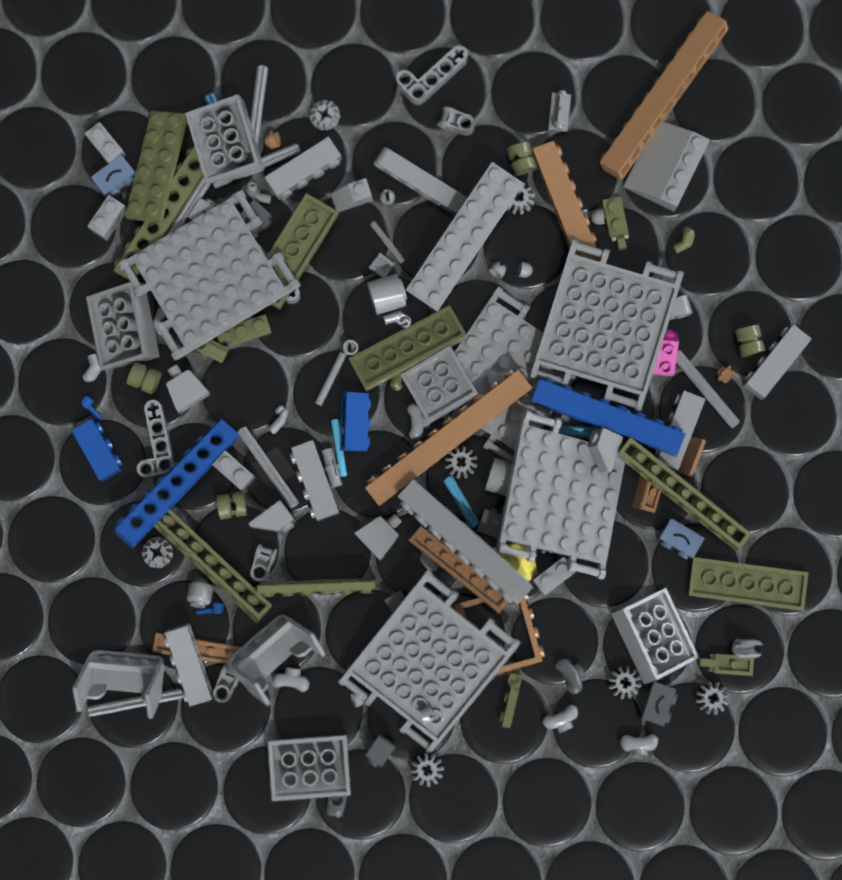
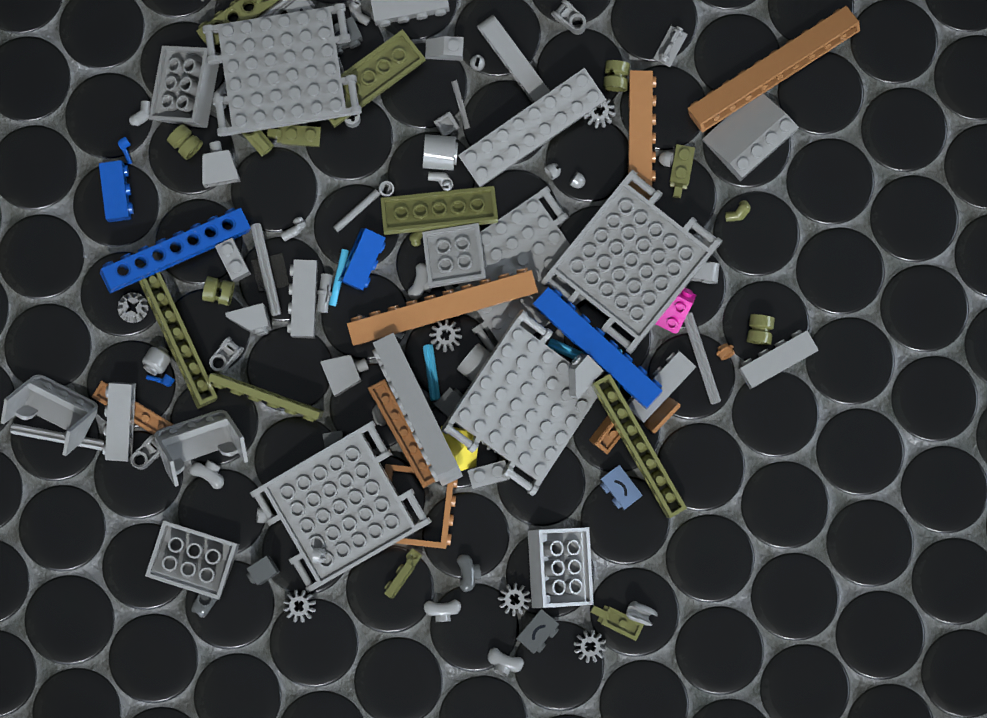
camera: 25 degrees right, 0 degrees up
light grey beam [137,400,175,479] -> none
olive plate [688,557,808,611] -> none

